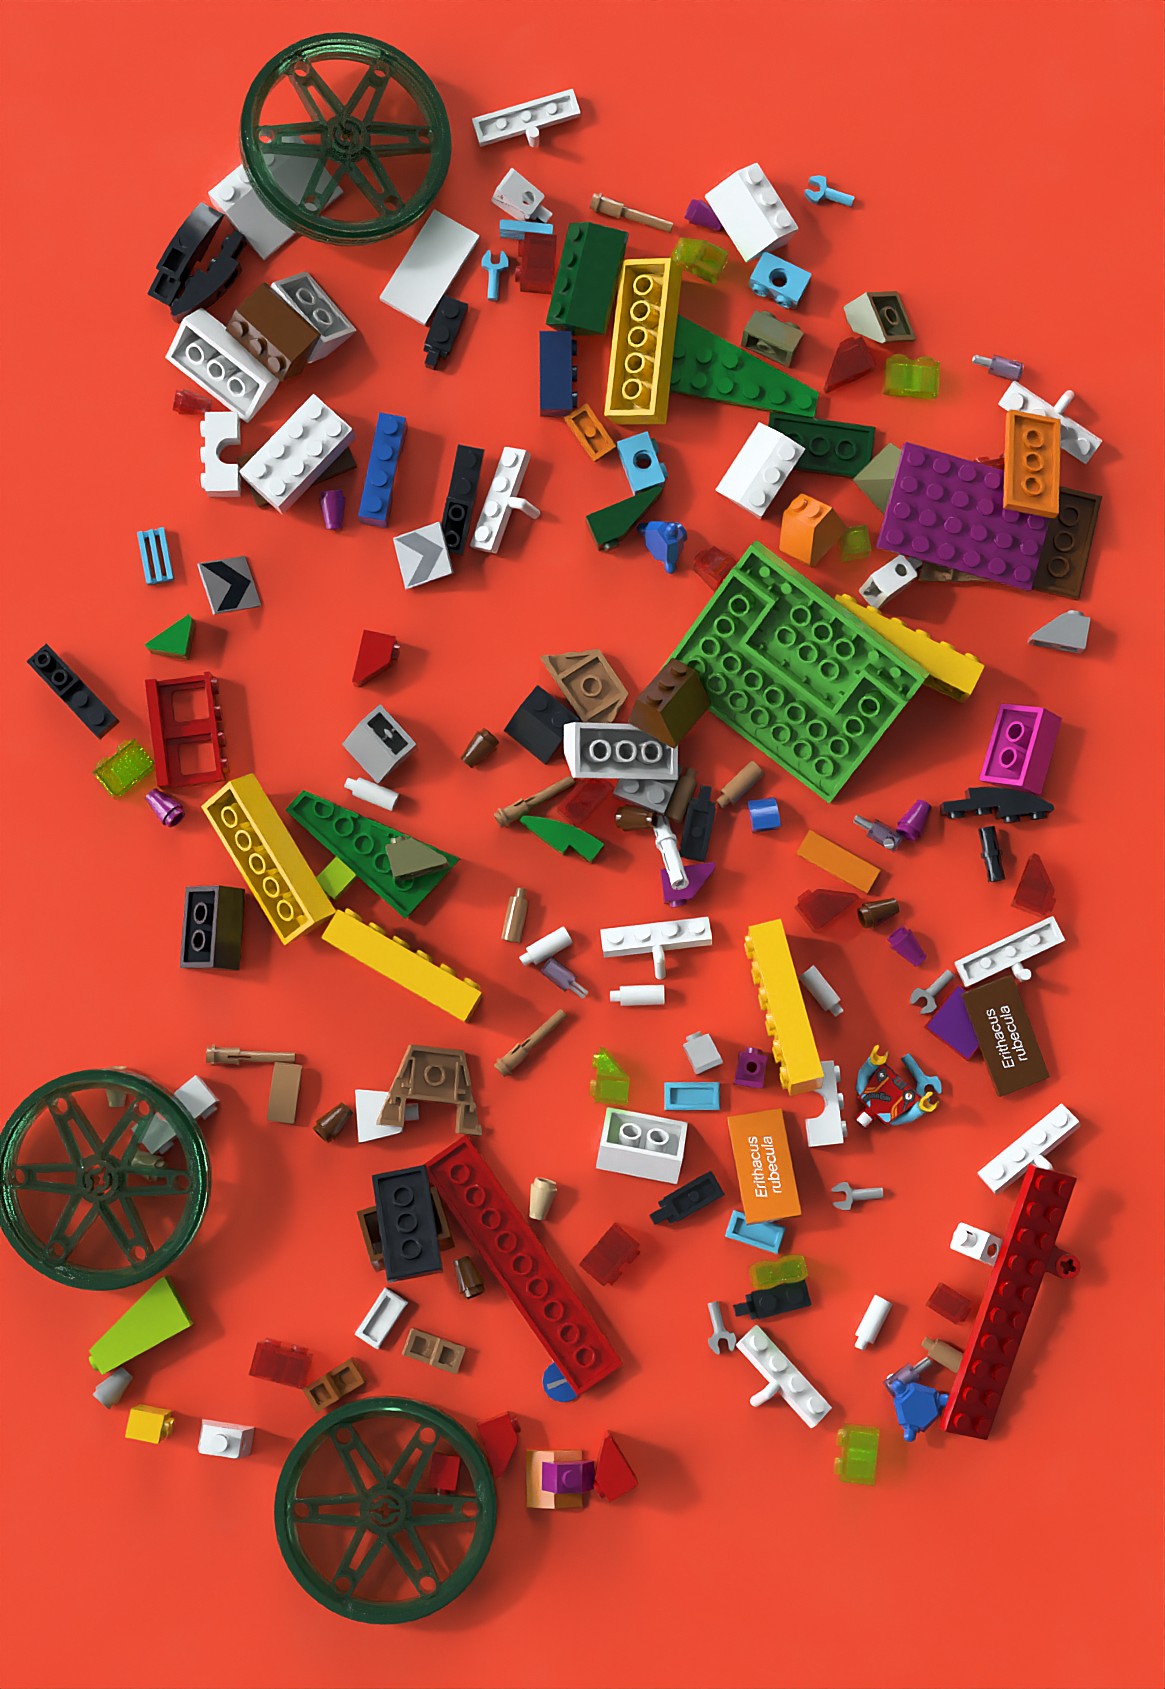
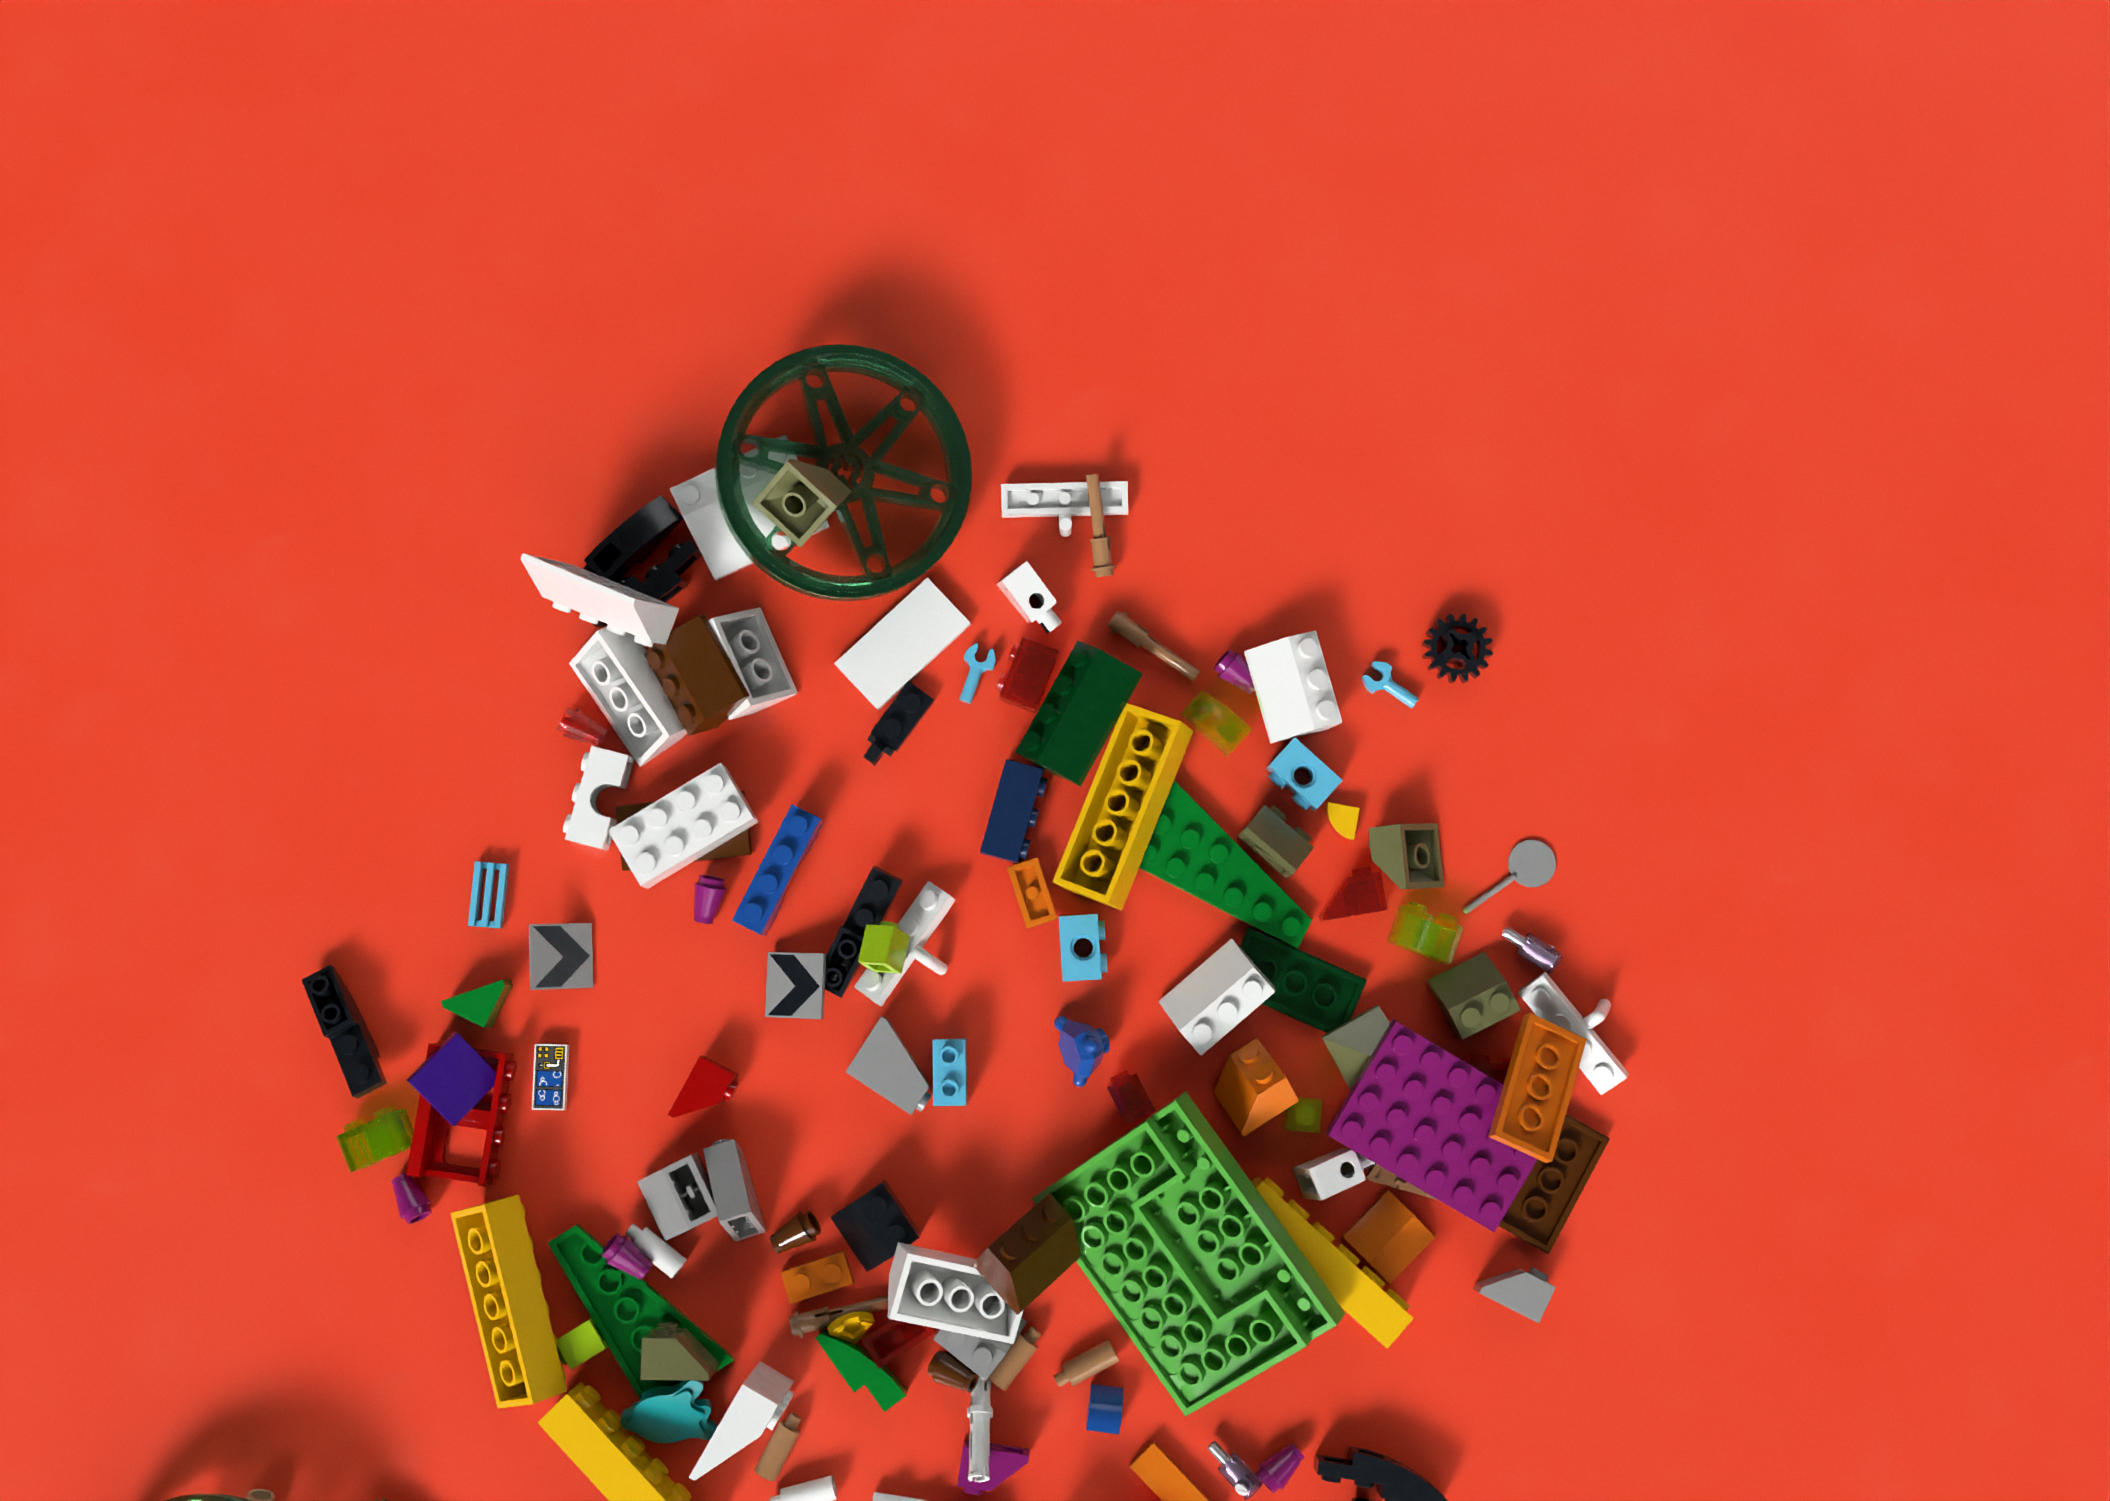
camera: 15 degrees right, 0 degrees up
black slope [180,885,245,971] -> none
medium azure tile [499,219,553,243] -> none
medium nougat wing [540,649,629,723] -> none
dark green slope [585,485,662,551] -> none
black hinge [679,785,716,862] -> none
dark pink slope [979,703,1062,795] -> none
none -> dark purple tile [407,1032,496,1126]
none -> white slope [521,553,679,647]
none -> tile [532,1044,570,1110]
none -> magenta cone [601,1233,652,1280]
none -> teal tile [620,1380,718,1443]
none -> white slope [689,1361,794,1481]
none -> light grey slope [703,1139,766,1242]
none -> olive slope [752,459,852,548]
none -> orange plate [781,1250,854,1304]
none -> yellow tile [827,1311,875,1344]
none -> light grey slope [846,1016,932,1115]
none -> lime brick [858,921,910,974]
none -> medium azure brick [932,1038,967,1106]
none -> medium nougat pin [1086,474,1116,577]
none -> yellow tile [1326,802,1360,840]
none -> orange slope [1342,1189,1435,1284]
none -> black gear [1422,614,1493,683]
none -> olive slope [1426,952,1521,1039]
none -> light grey piece [1463,840,1556,914]

